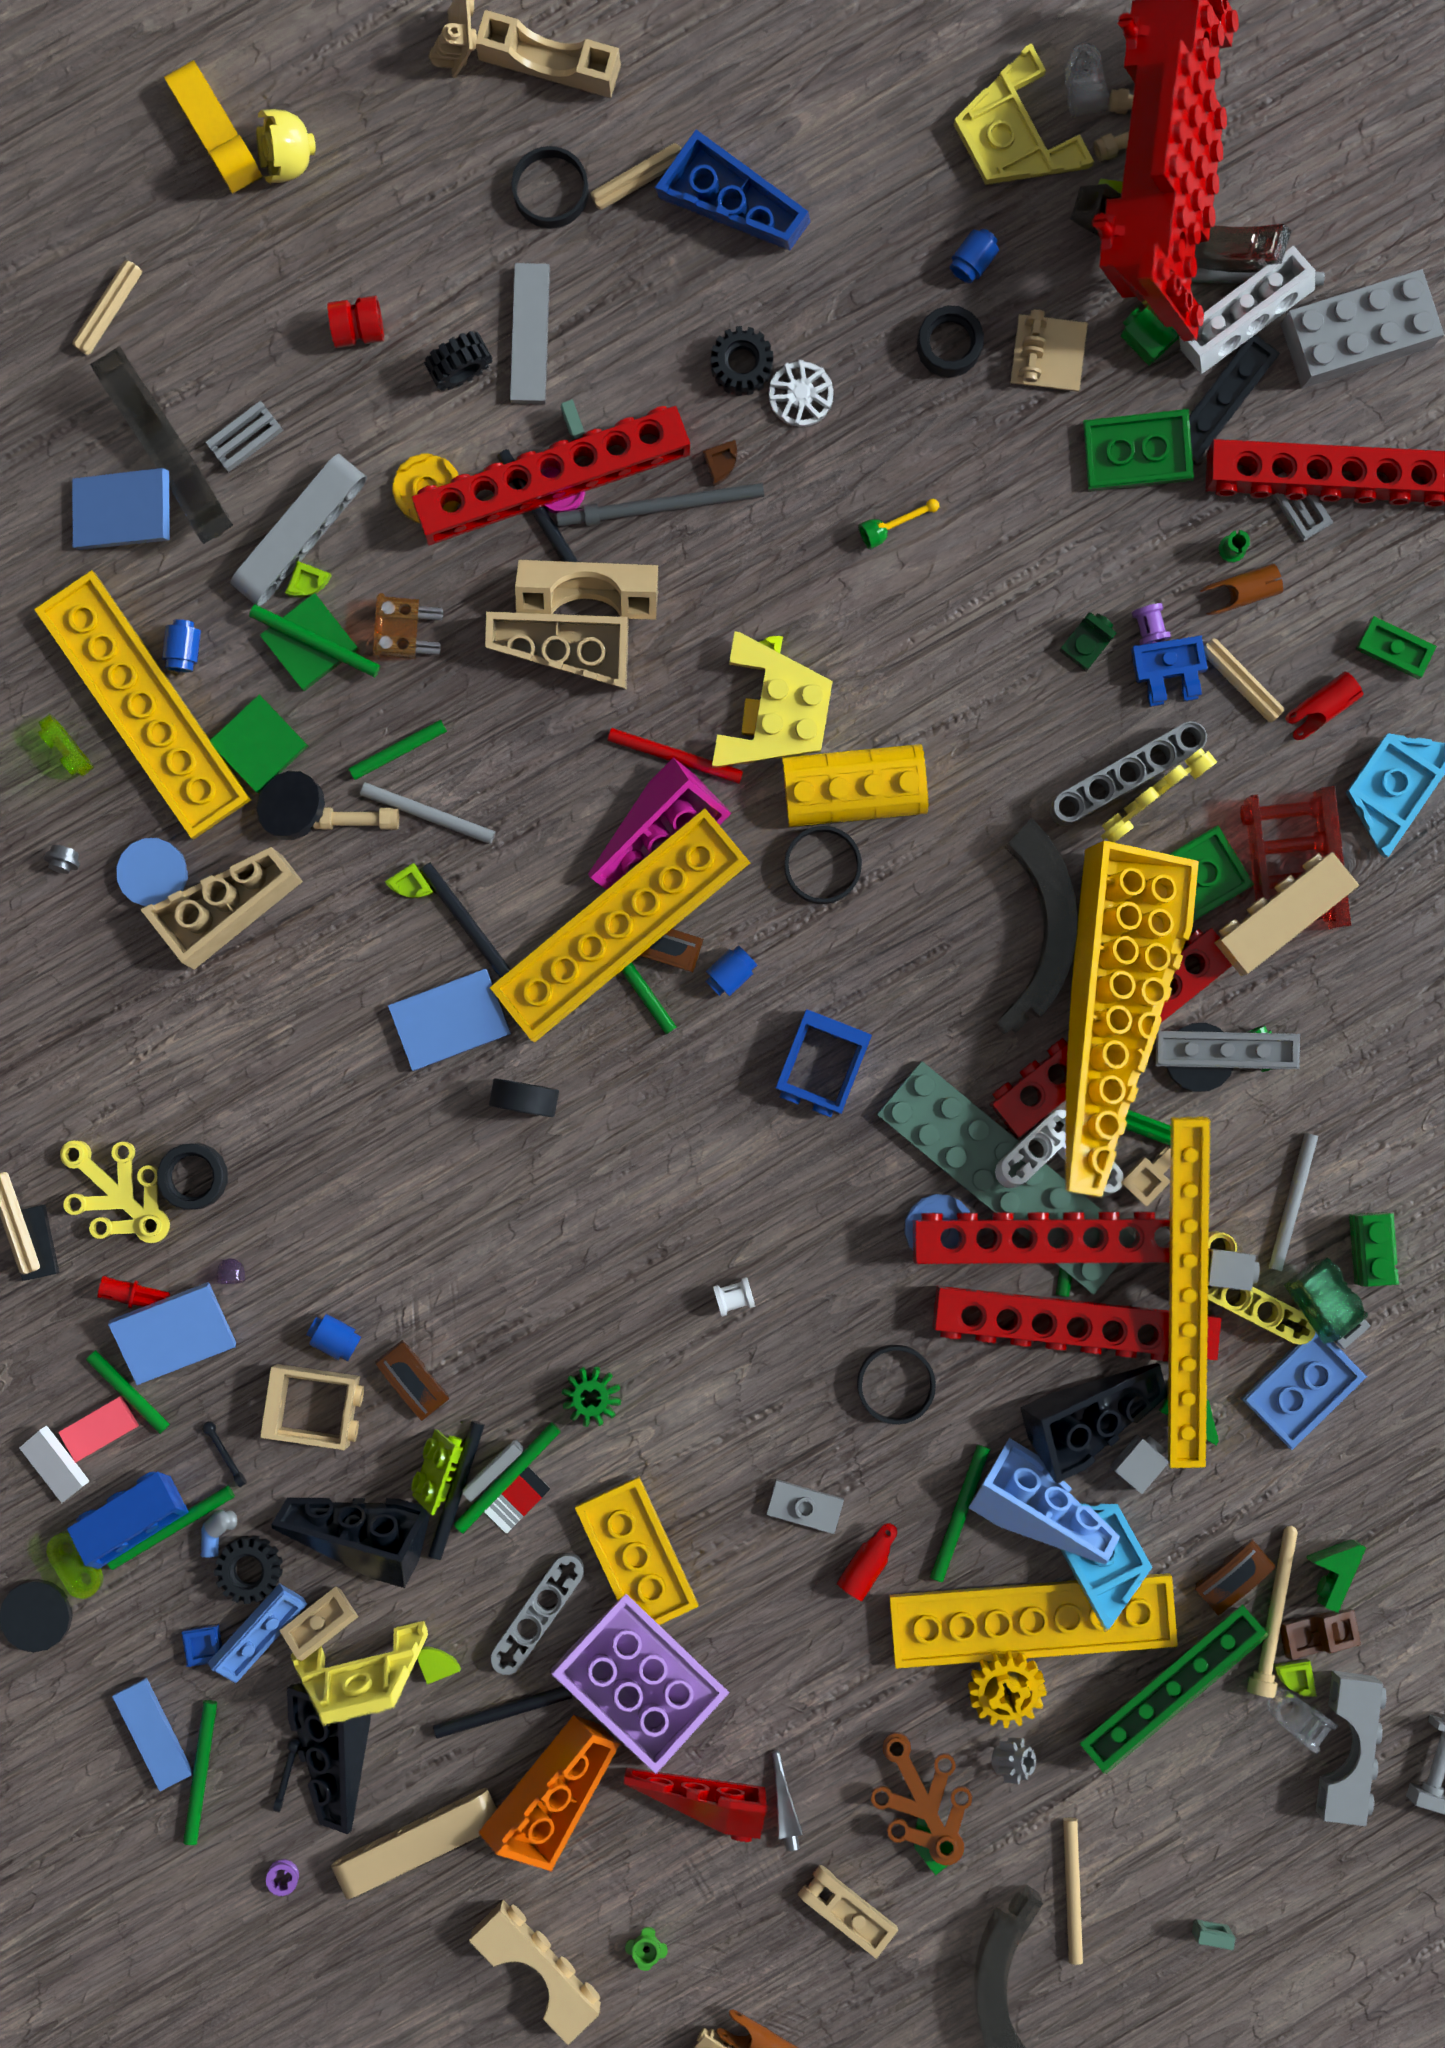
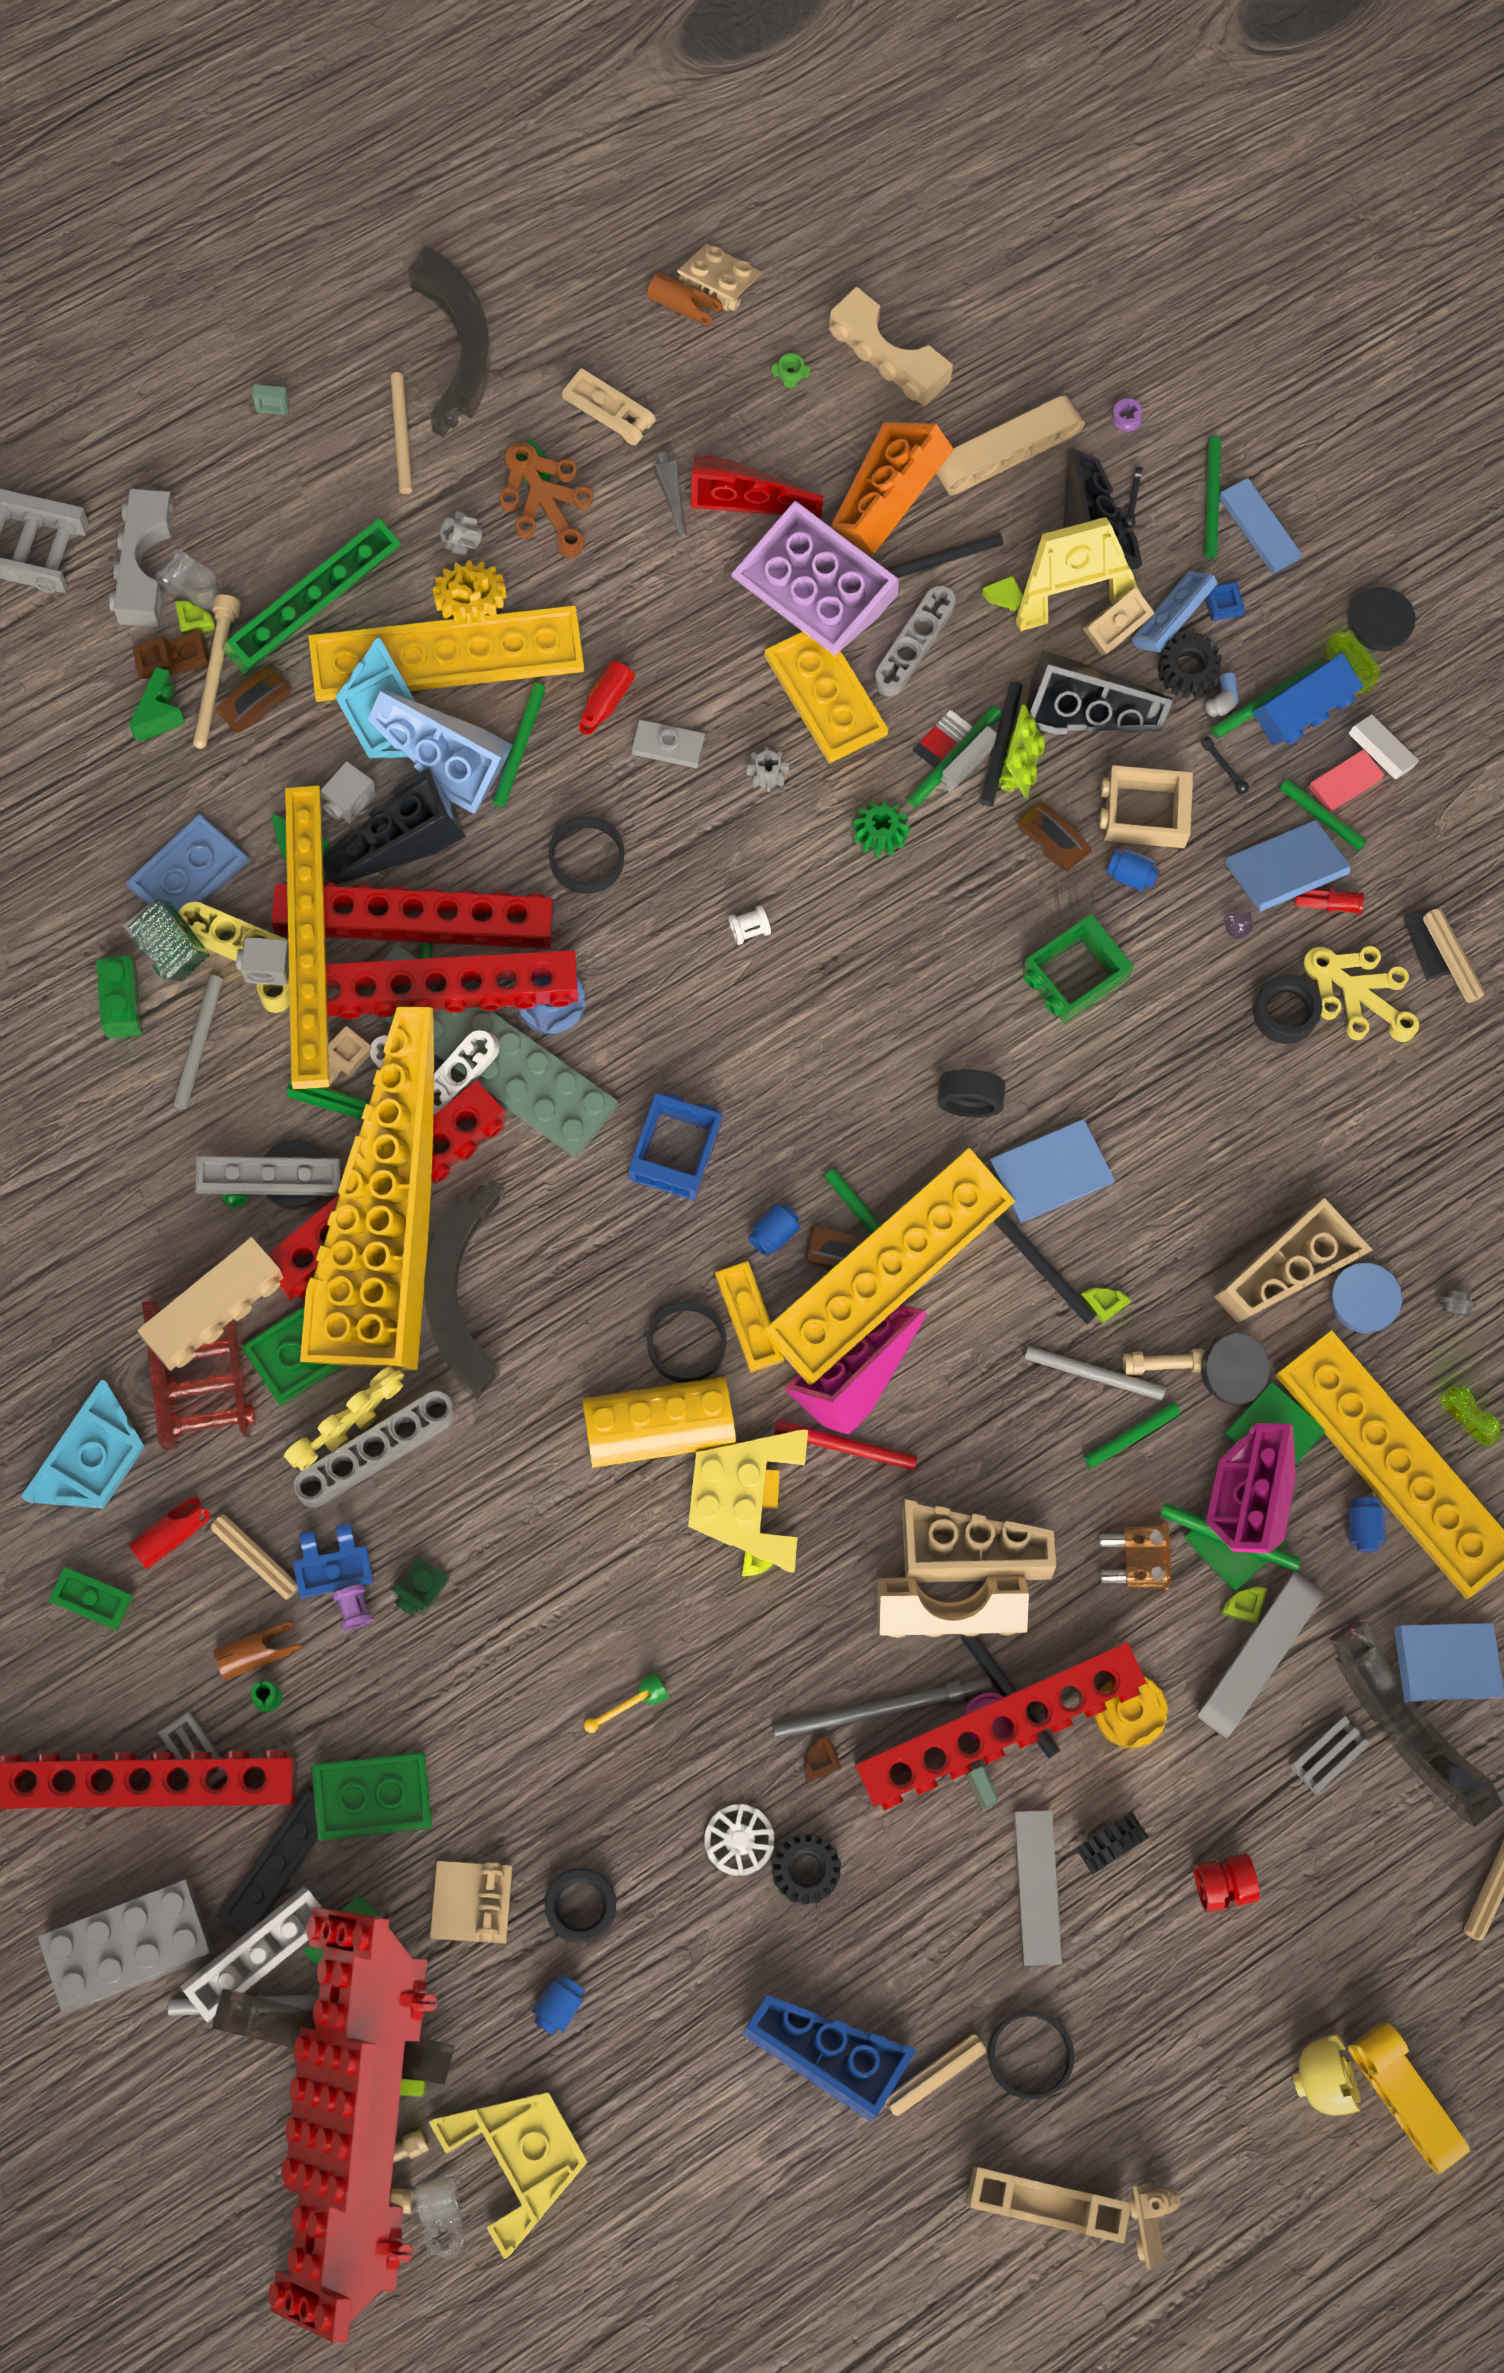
camera: 170 degrees right, 15 degrees down
none -> yellow tile [714,1261,784,1373]
none -> light grey gear [746,747,789,792]
none -> green window [1022,914,1134,1024]
none -> dark pink wedge [1206,1423,1296,1553]

